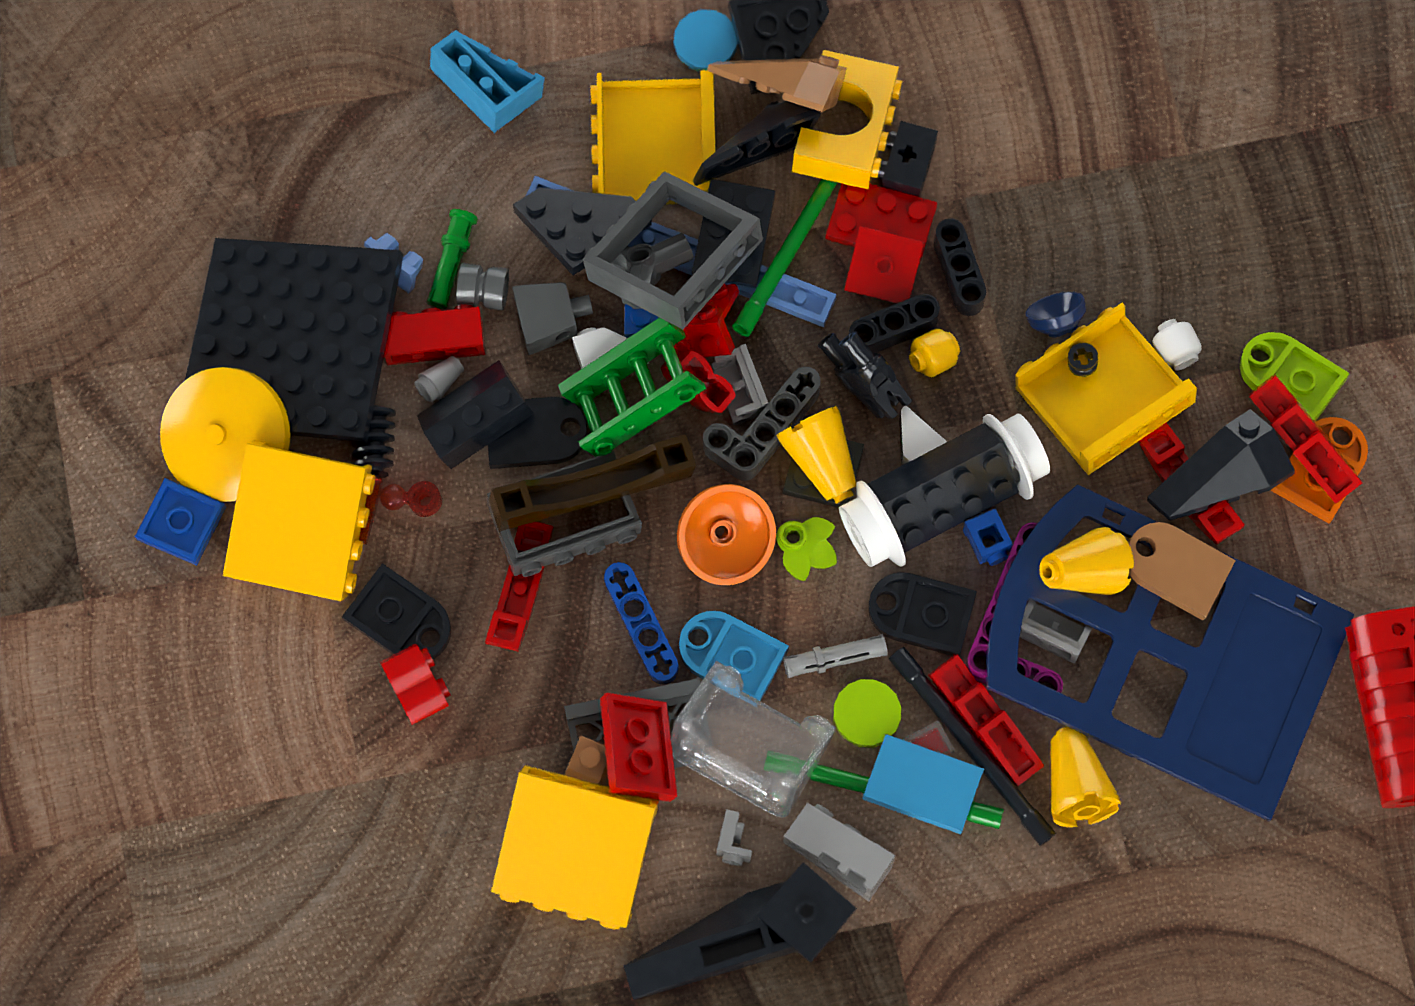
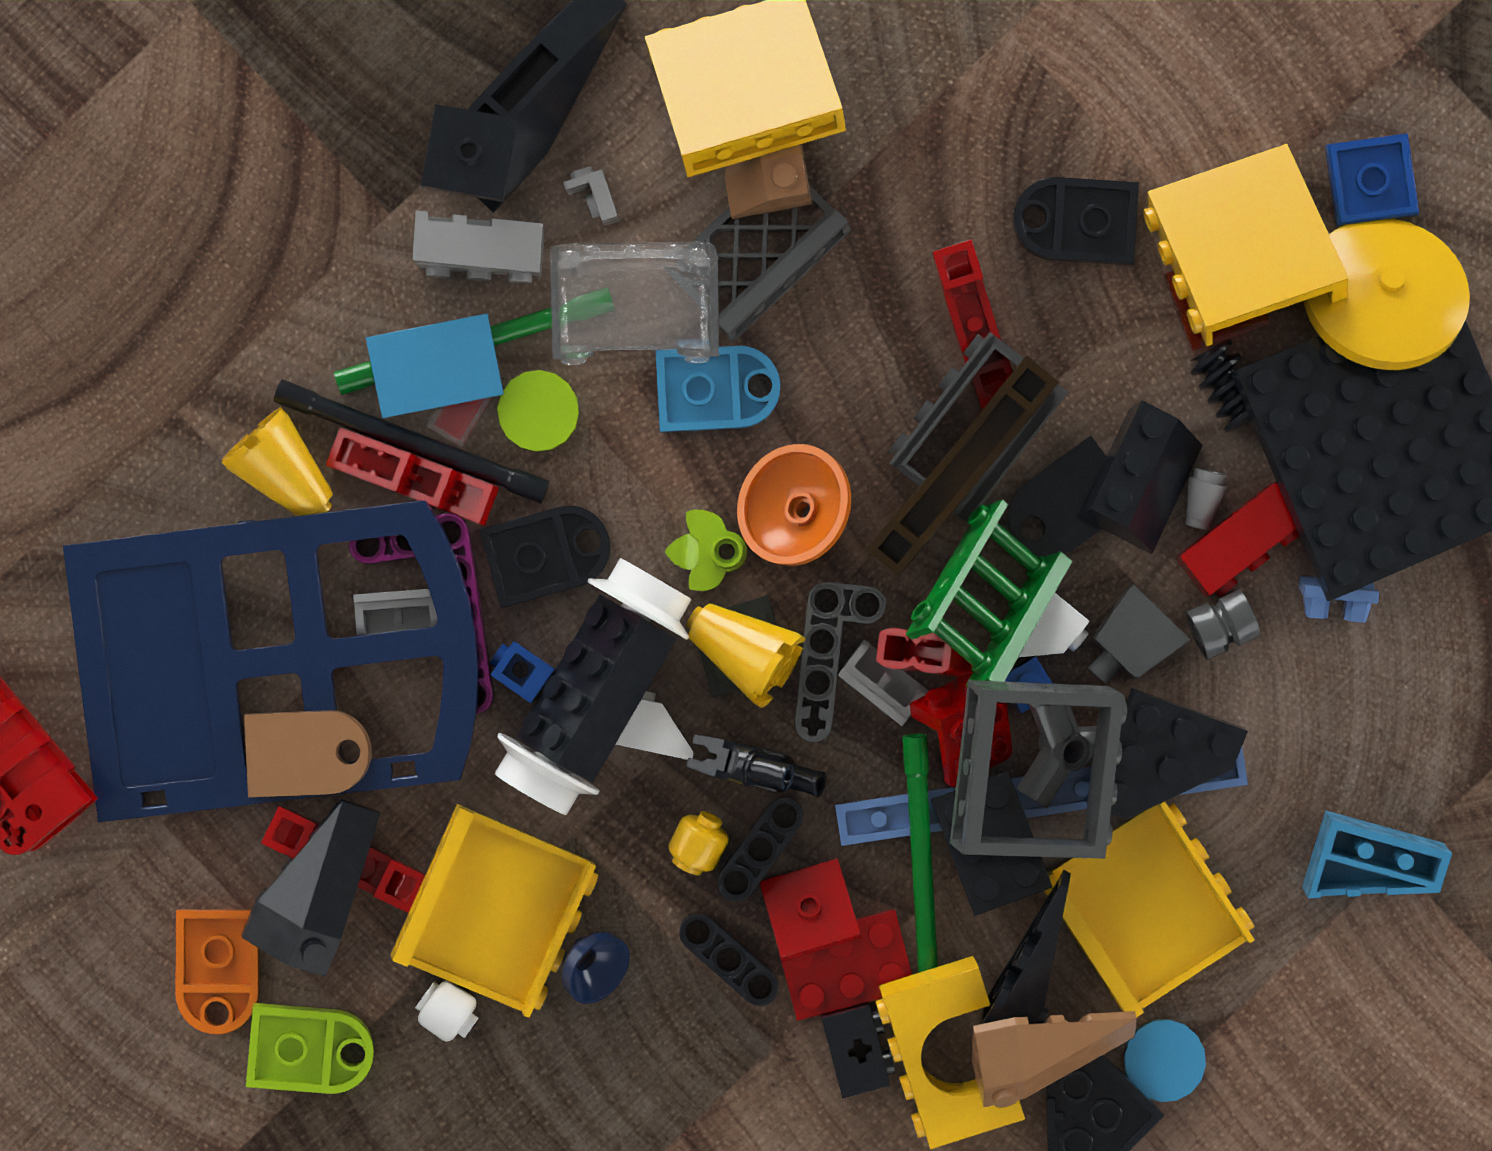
camera: 135 degrees right, 15 degrees up
clear red plate [380,481,442,517] -> none
red brick [380,644,451,725] -> none
green pin [426,209,478,309] -> none
red plate [600,693,678,802] -> none
blue beam [604,562,679,685] -> none
light grey pin [783,634,888,678] -> none
yellow cone [1039,527,1134,595] -> none
black bush [1068,343,1098,377] -> none
red slope [1249,374,1363,504] -> none

